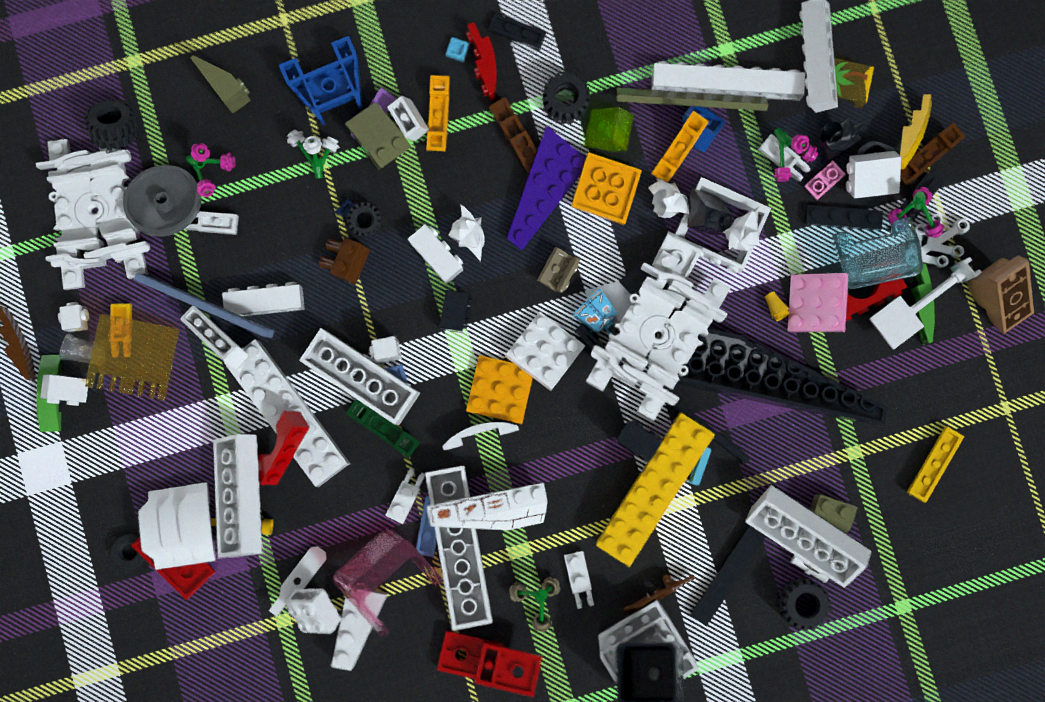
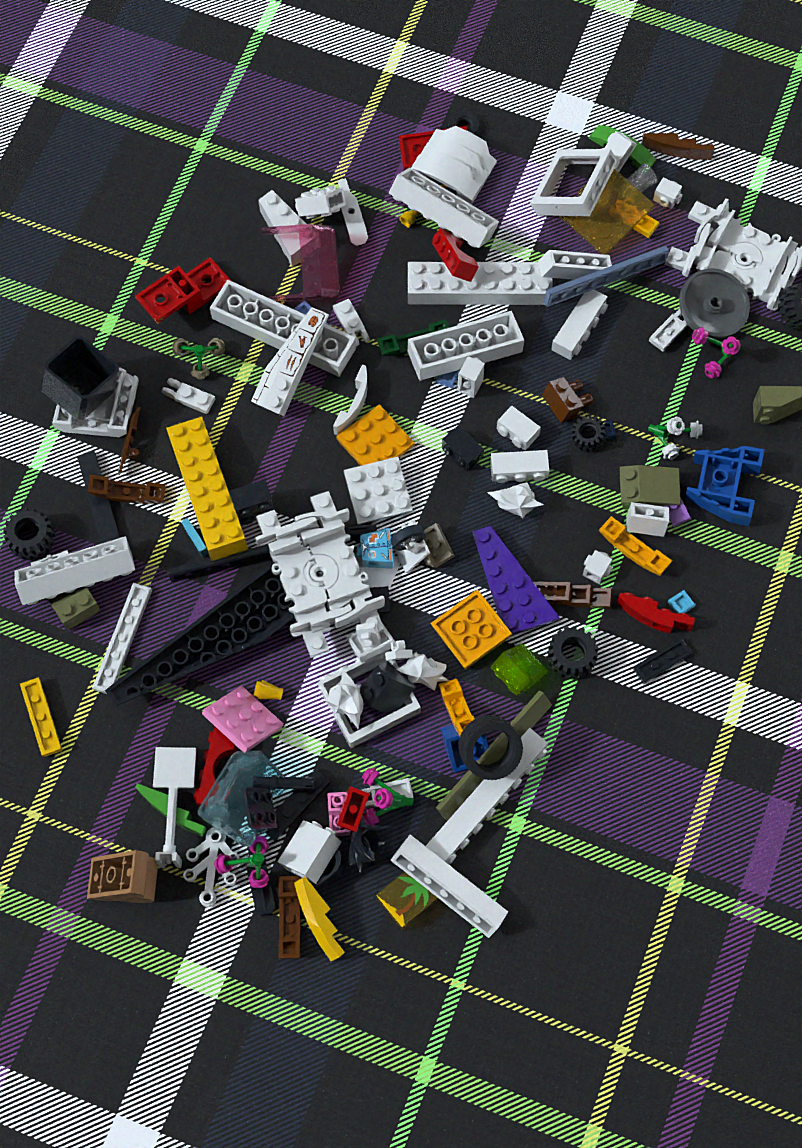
camera: 130 degrees right, 15 degrees down
none -> reddish brown slope [88,475,166,504]
none -> white tile [92,583,152,694]
none -> black bracket [242,787,278,834]
none -> black pin [253,775,314,791]
none -> red slope [337,786,370,832]
none -> white tile [356,623,381,648]
none -> white tile [385,640,413,661]
none -> plate [390,520,430,573]
none -> black tyre [458,715,523,780]
none -> white brick [497,406,541,450]
none -> white piece [530,149,618,216]
none -> white brick [583,550,613,584]

